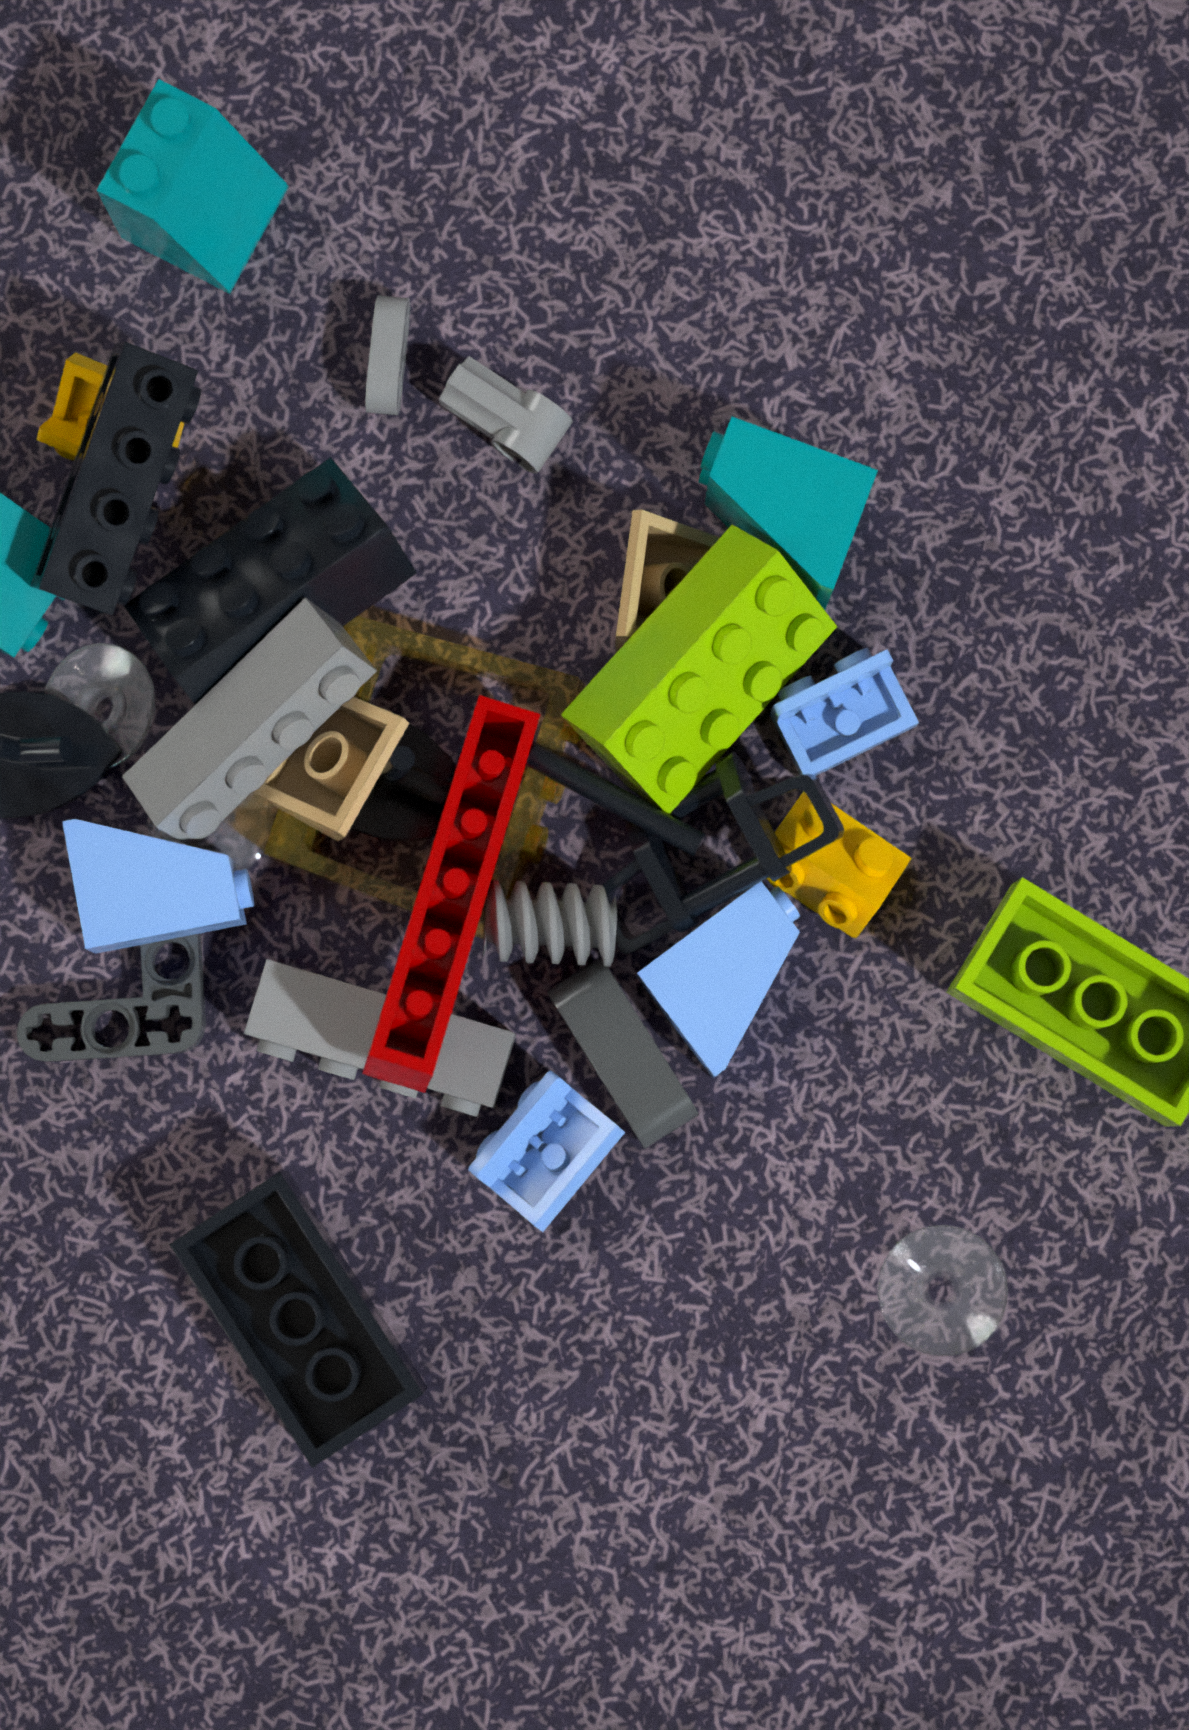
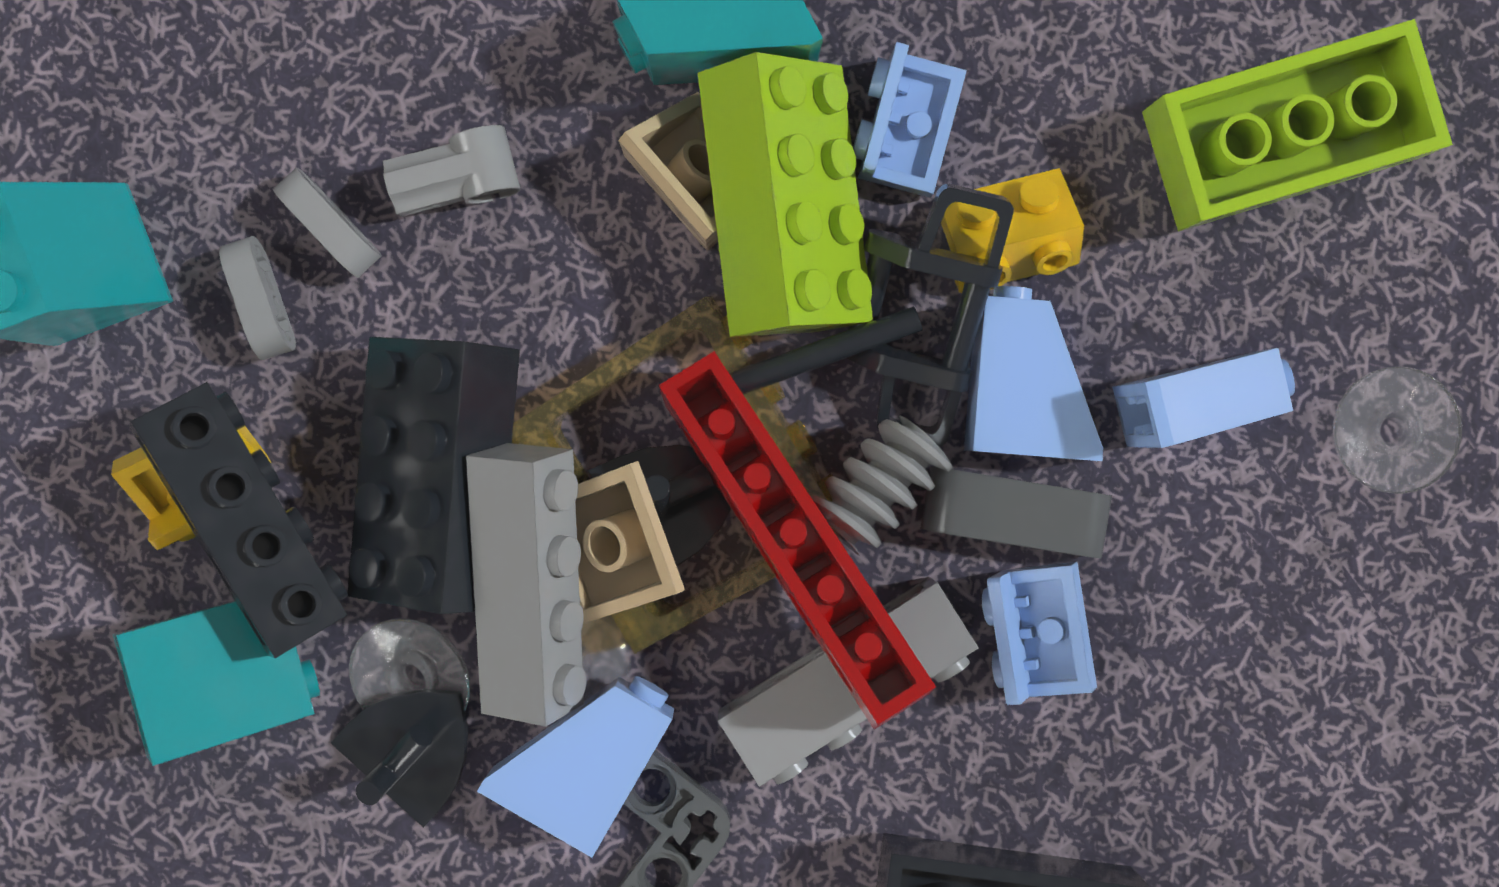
camera: 50 degrees left, 5 degrees up
none -> light grey beam [219,236,296,361]
none -> light blue slope [1112,348,1295,448]

